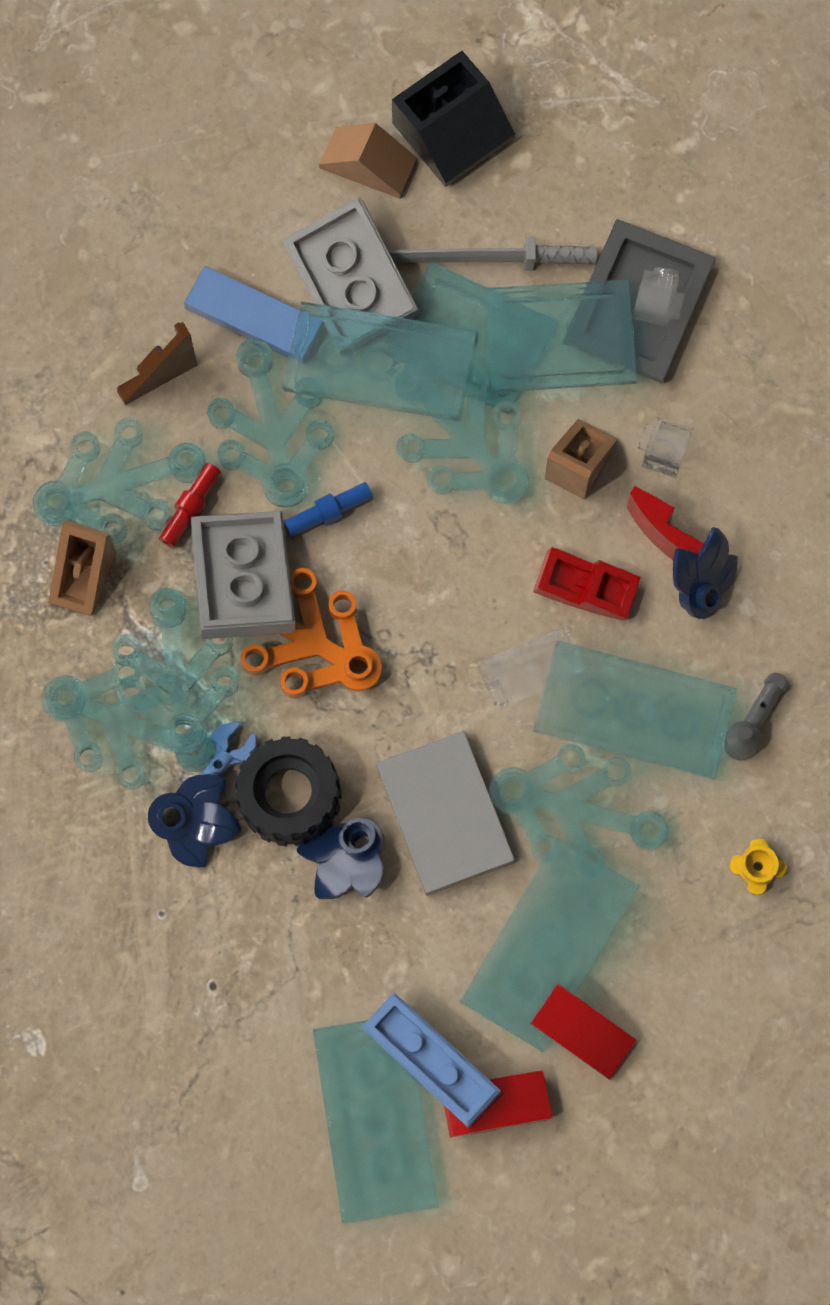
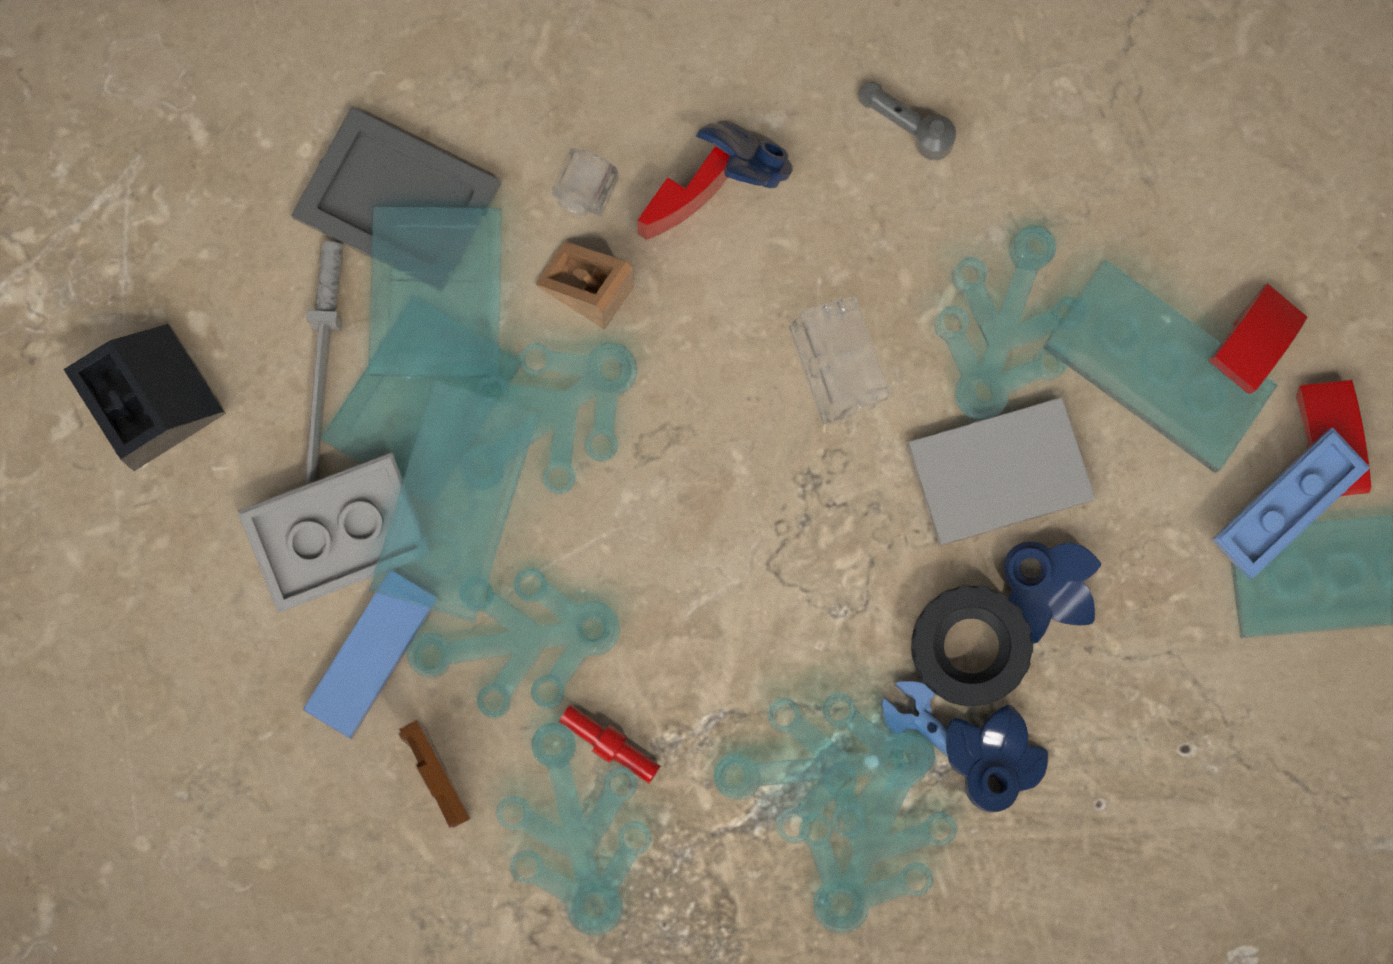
camera: 90 degrees left, 5 degrees up
medium nougat slope [48,520,116,616] -> none
light grey tile [191,511,295,639] -> none
orange plant [241,568,382,698] -> none
blue bar [283,482,373,538] -> none
medium nougat slope [319,123,417,199] -> none
red slope [533,547,641,621] -> none
clear light blue tile [533,641,738,779] -> none
clear plate [633,267,685,327] -> none
yellow plate [729,839,787,895] -> none

